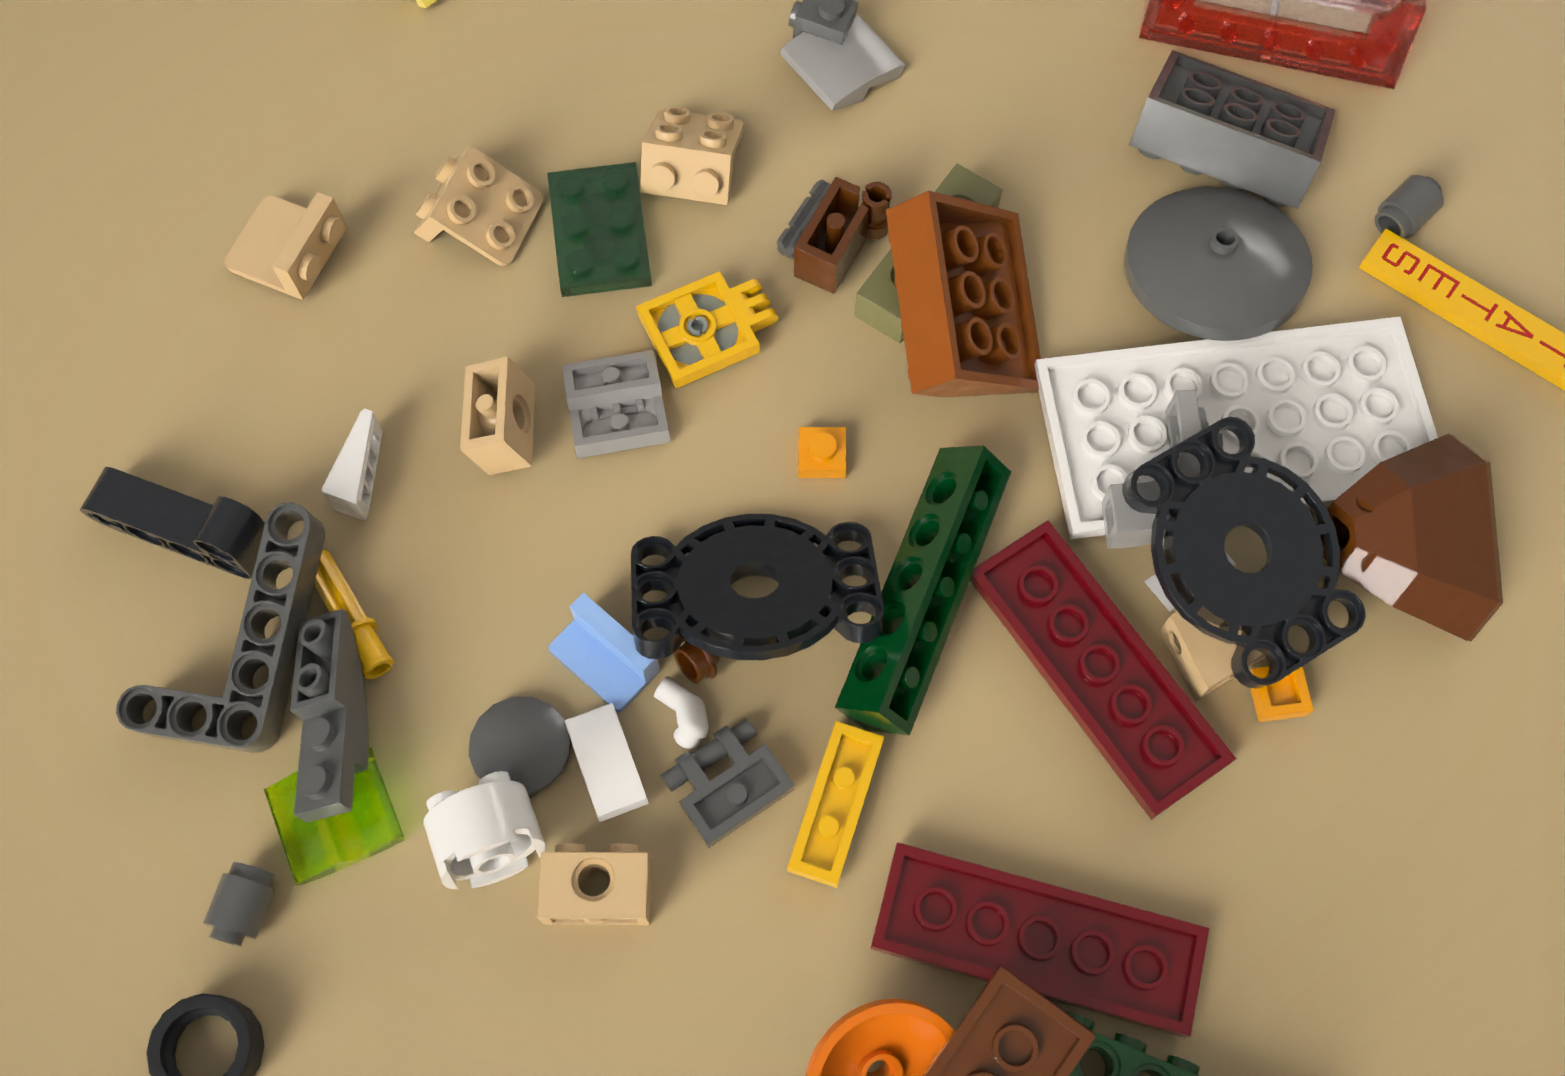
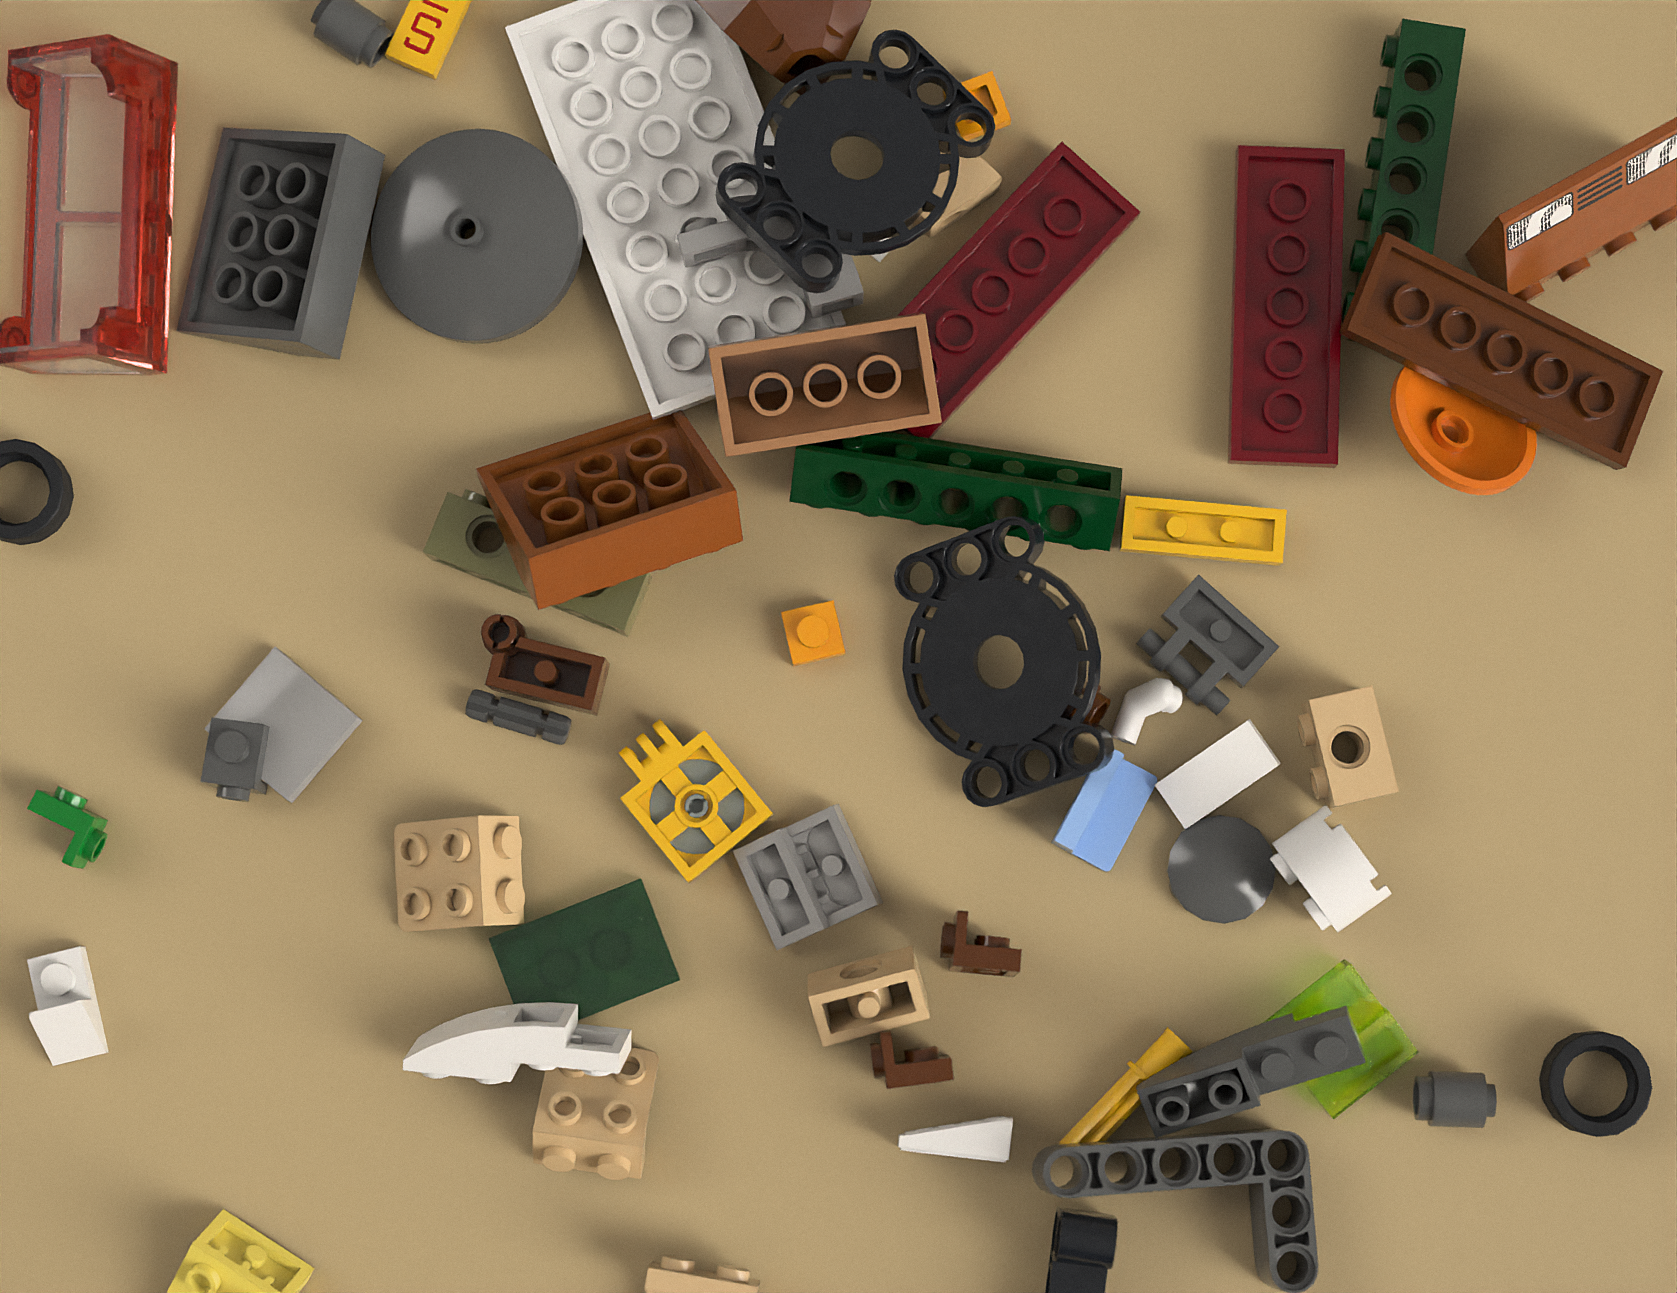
camera: 100 degrees left, 15 degrees up
none -> white slope [403,1002,632,1084]
none -> medium nougat slope [708,312,942,457]
none -> reddish brown bracket [870,1030,954,1089]
none -> reddish brown bracket [940,910,1022,977]

